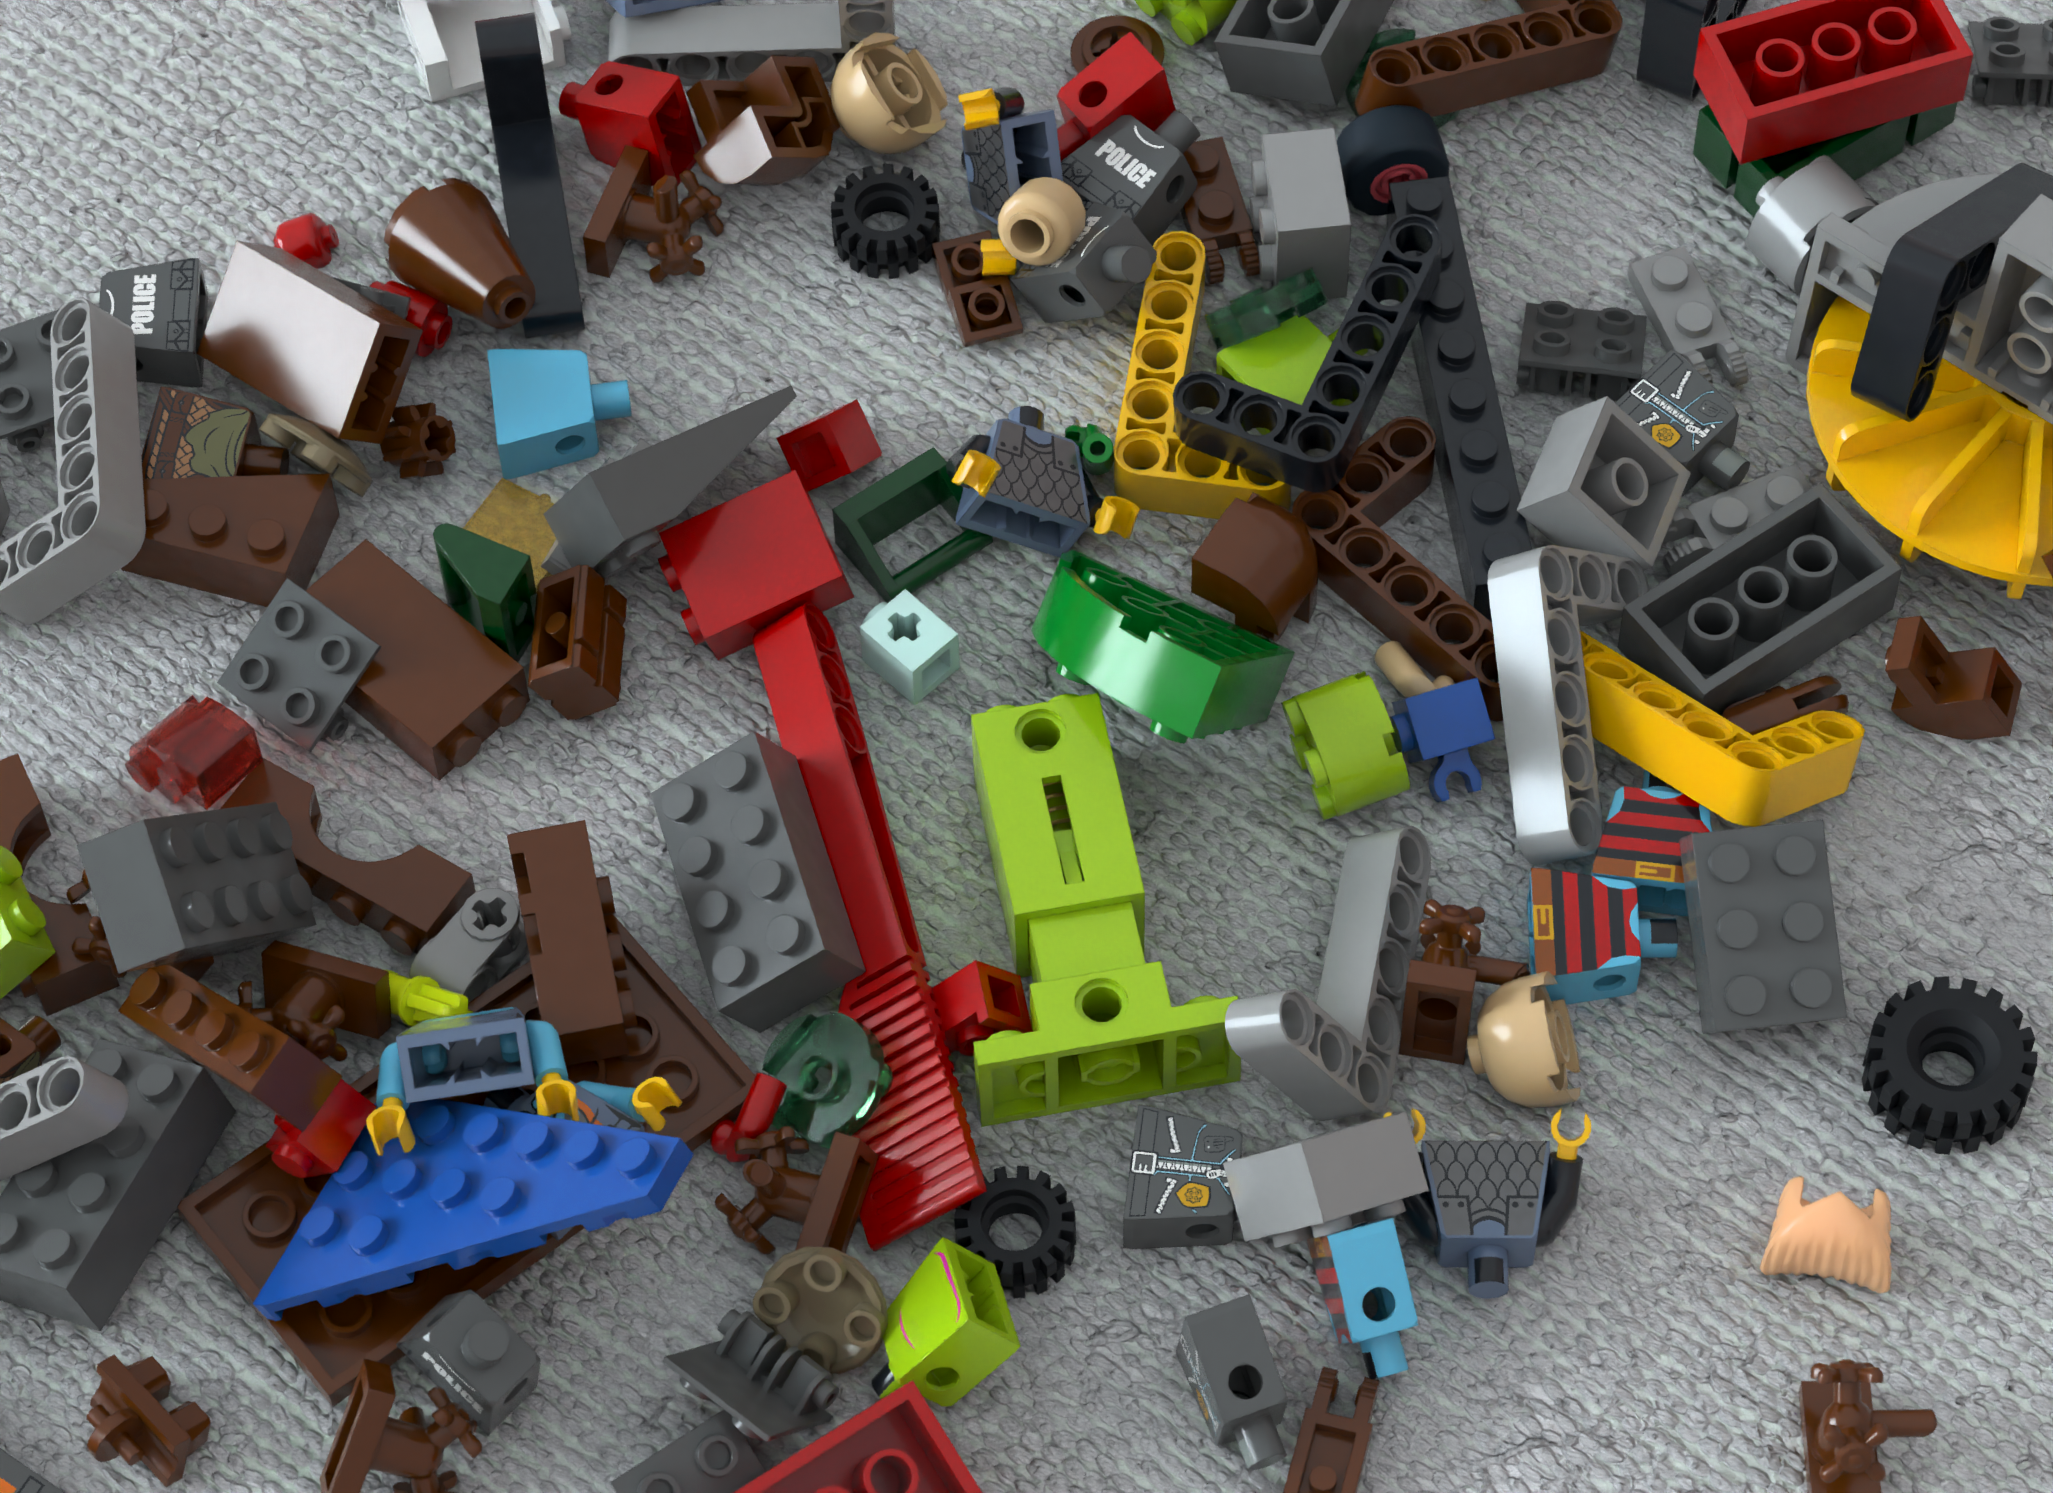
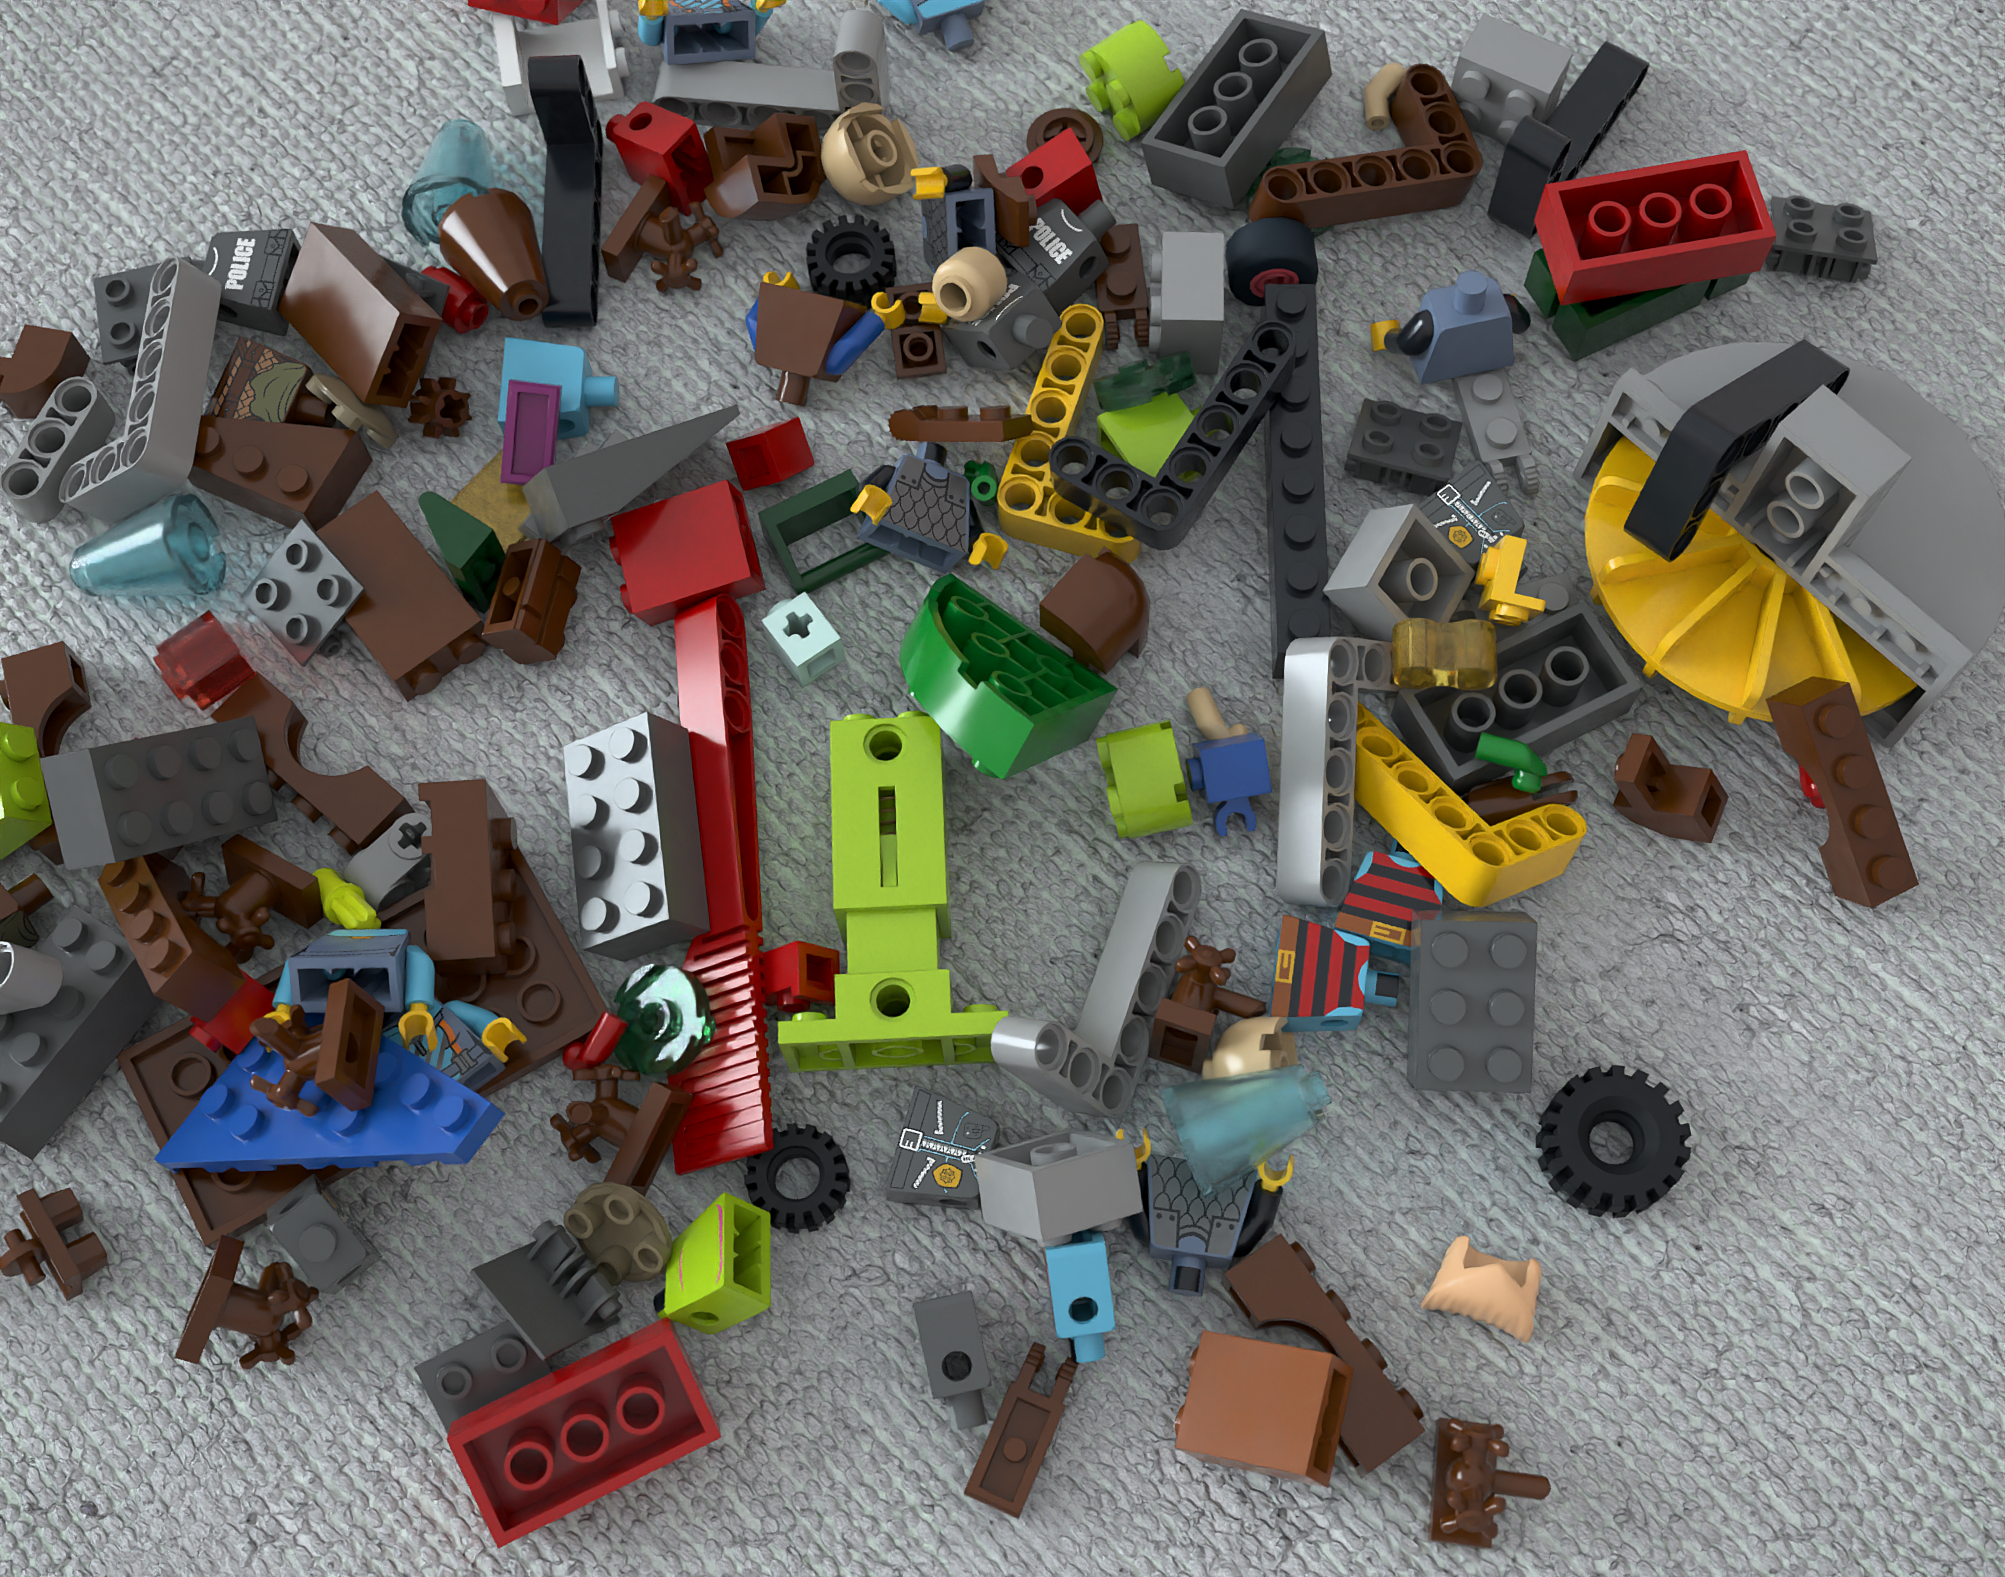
camera: 10 degrees right, 10 degrees up
red piece [274,213,339,269] -> none
reddish brown beam [1292,416,1503,722] -> none
light grey brick [1745,155,1879,295] -> none
none -> clear light blue cone [69,493,226,597]
none -> reddish brown piece [250,978,385,1117]
none -> clear light blue cone [401,119,497,247]
none -> magenta tile [500,379,563,486]
none -> reddish brown torso [745,271,906,407]
none -> reddish brown hinge [887,405,1033,442]
none -> reddish brown slope [973,154,1037,247]
none -> clear light blue cone [1160,1063,1332,1199]
none -> dark orange brick [1174,1330,1354,1488]
none -> reddish brown arch [1221,1233,1426,1479]
none -> sand blue torso [1369,270,1531,385]
none -> clear yellow axle [1392,618,1498,691]
none -> yellow bracket [1475,535,1546,627]
none -> green arm [1475,732,1547,794]

